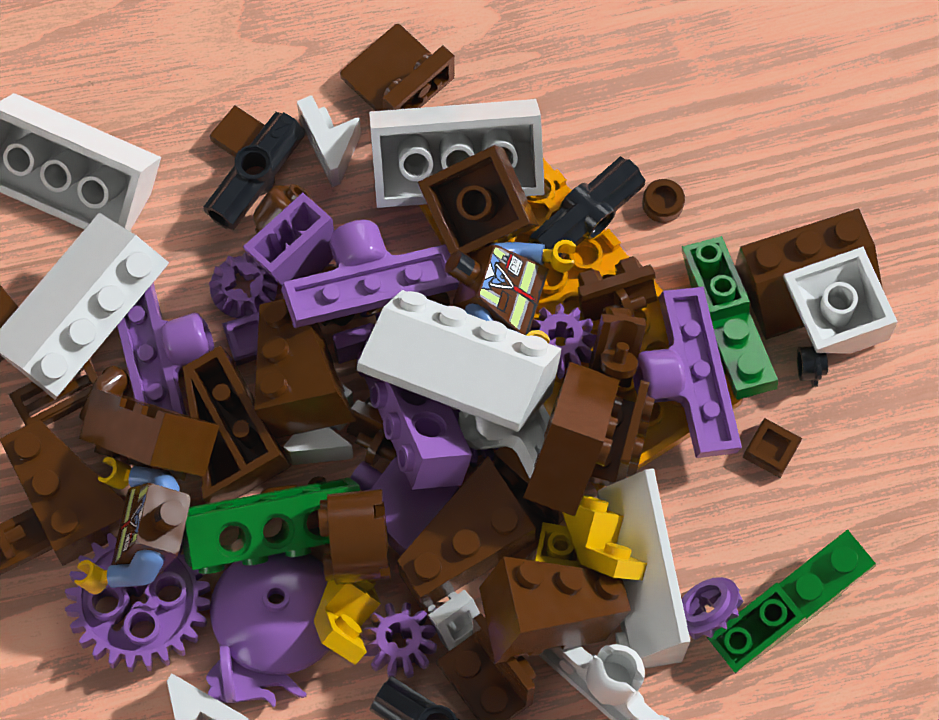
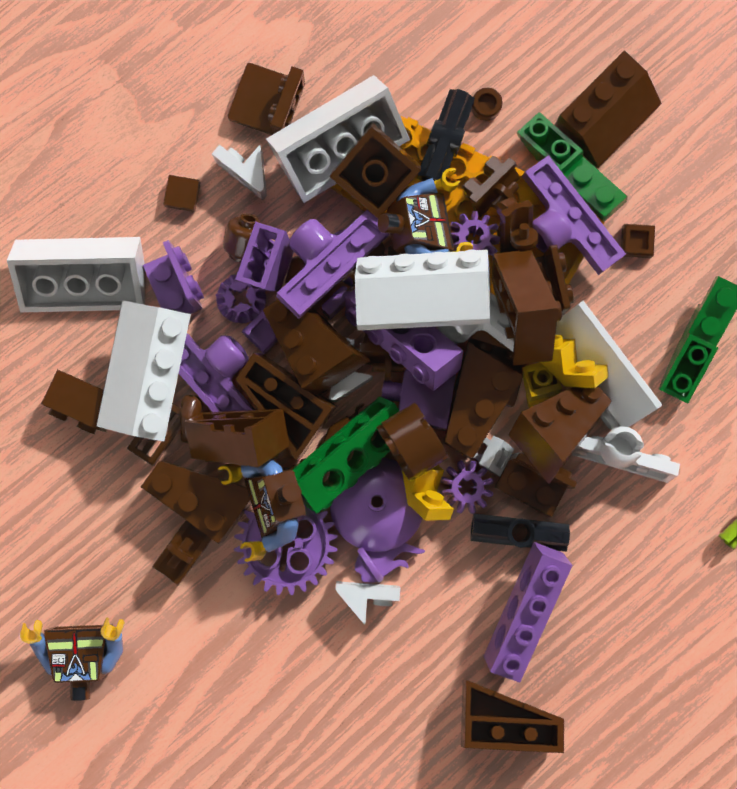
camera: 25 degrees left, 15 degrees up
black piece [203,111,305,230] -> none
medium lavender gear [682,577,744,640] -> none
white slope [783,247,898,354] -> none
black plate [797,342,828,387] -> none
none -> medium lavender bracket [143,240,204,314]

